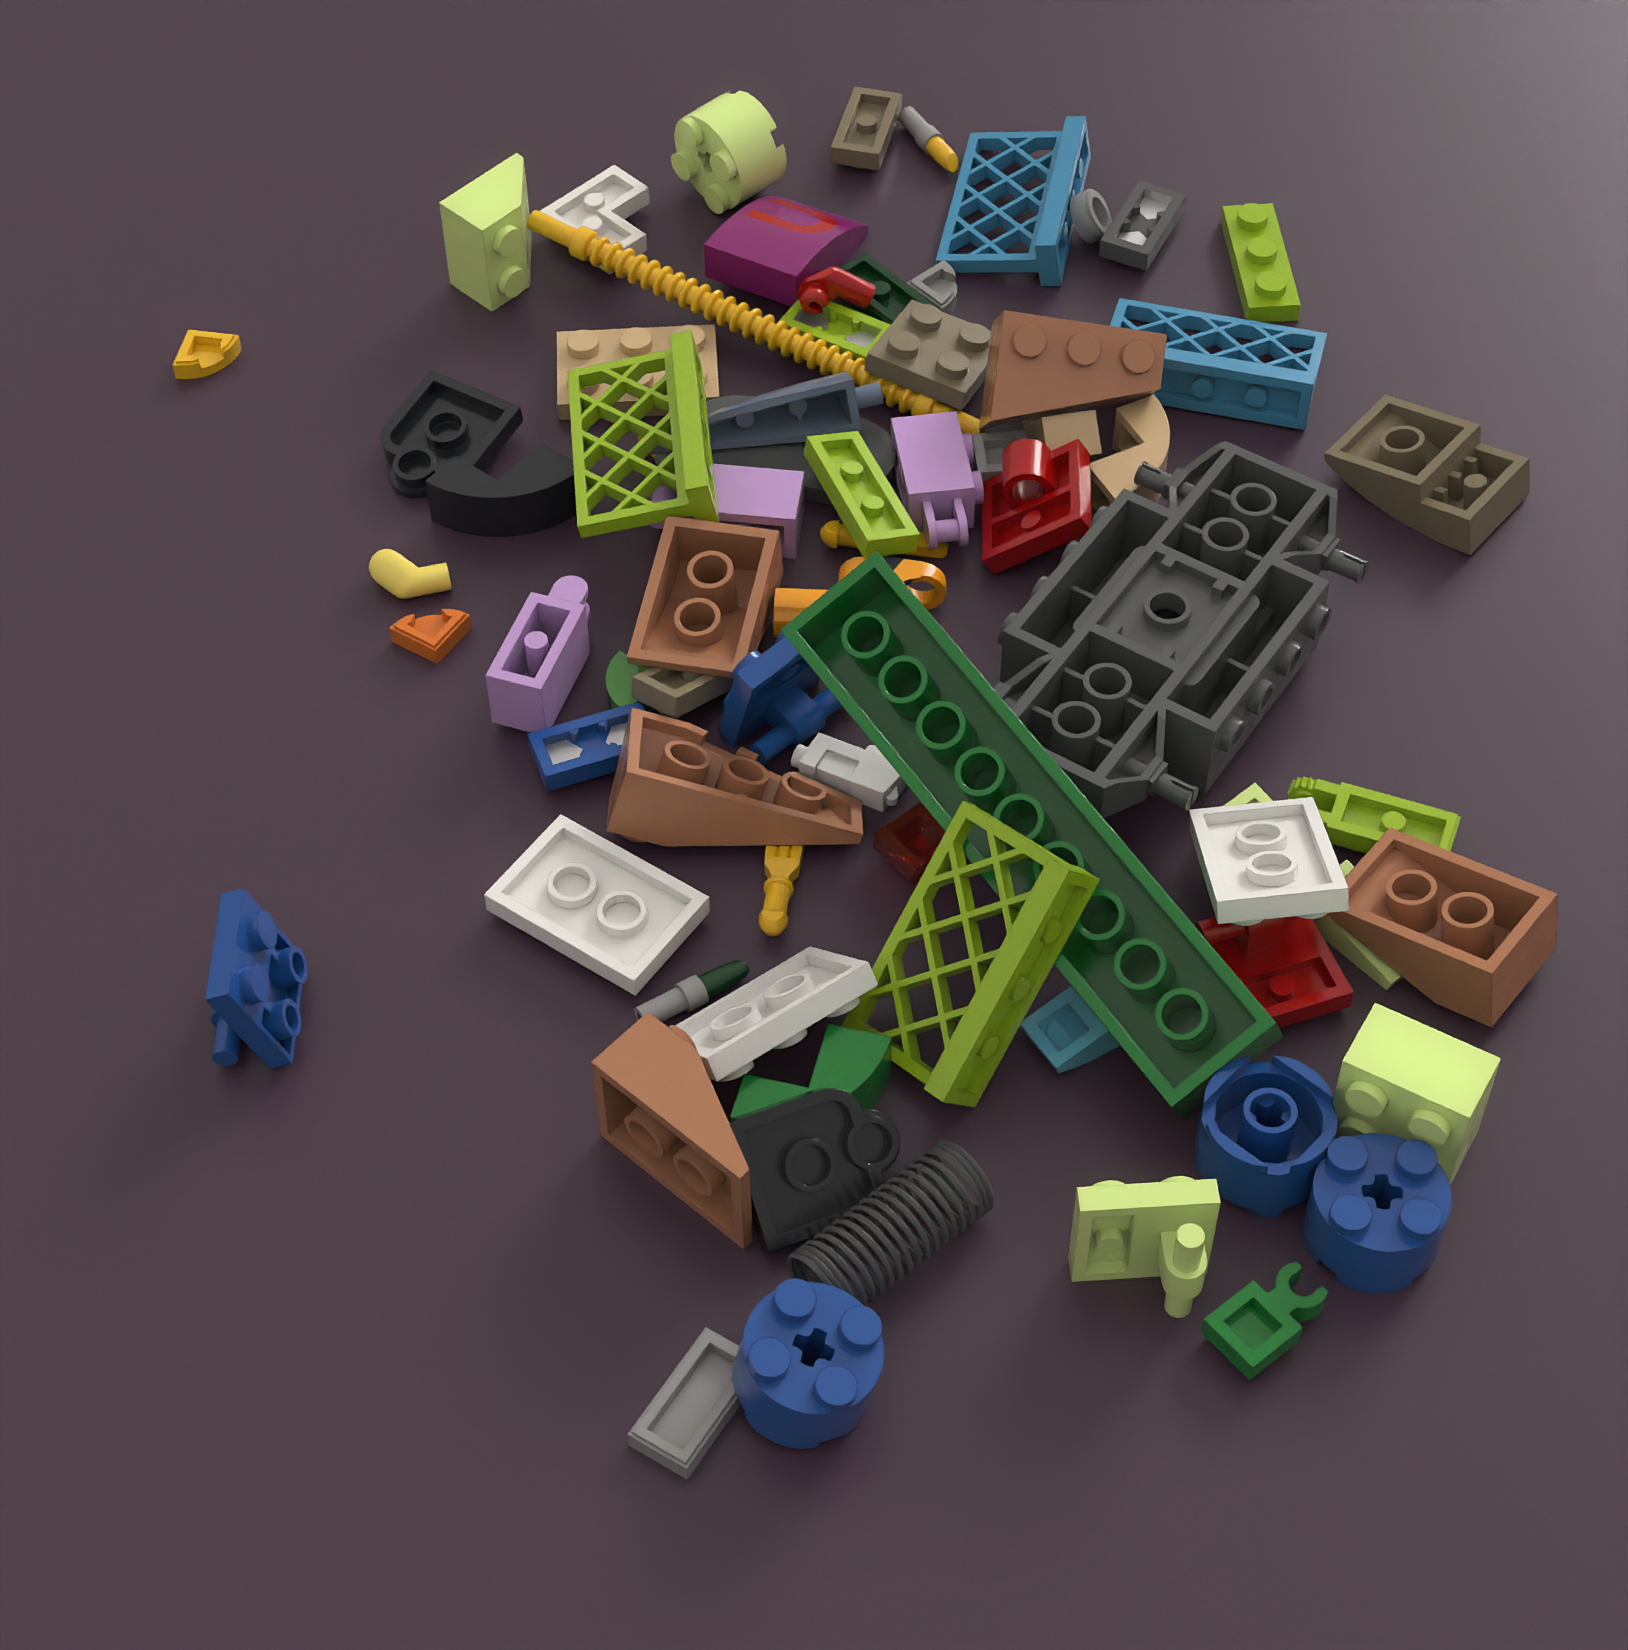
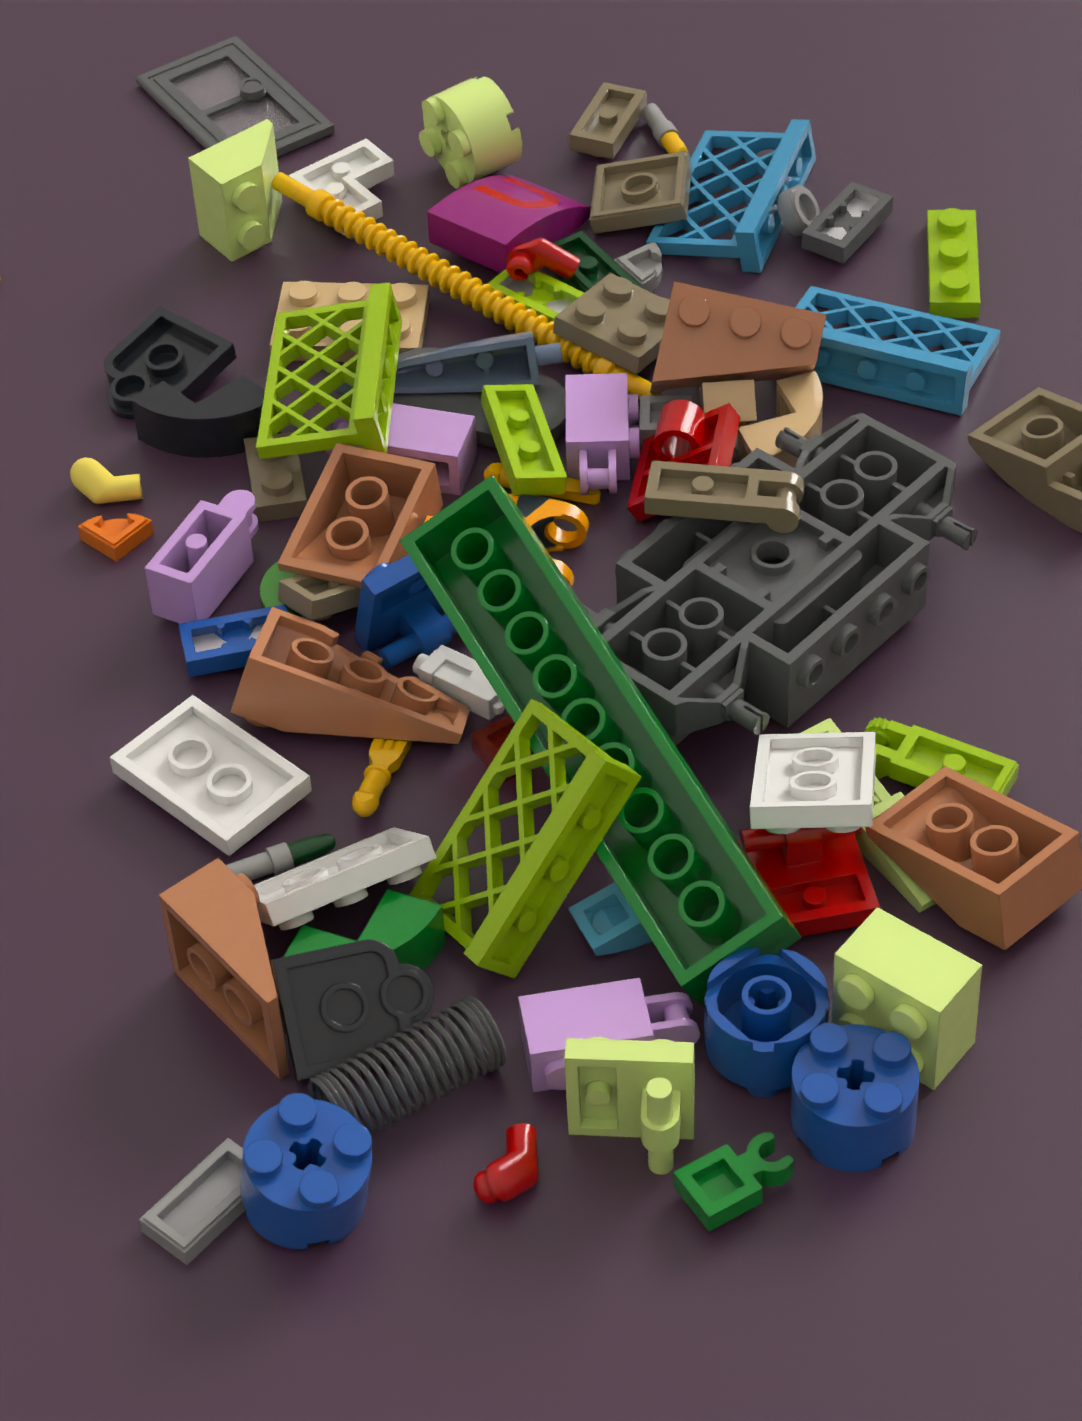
camera: 10 degrees right, 5 degrees down
none -> dark grey door [135,36,335,157]
none -> dark tan plate [244,432,307,523]
none -> red arm [473,1123,538,1205]
none -> lavender brick [518,978,700,1092]
none -> dark tan plate [589,151,692,234]
none -> dark tan plate [644,461,805,533]

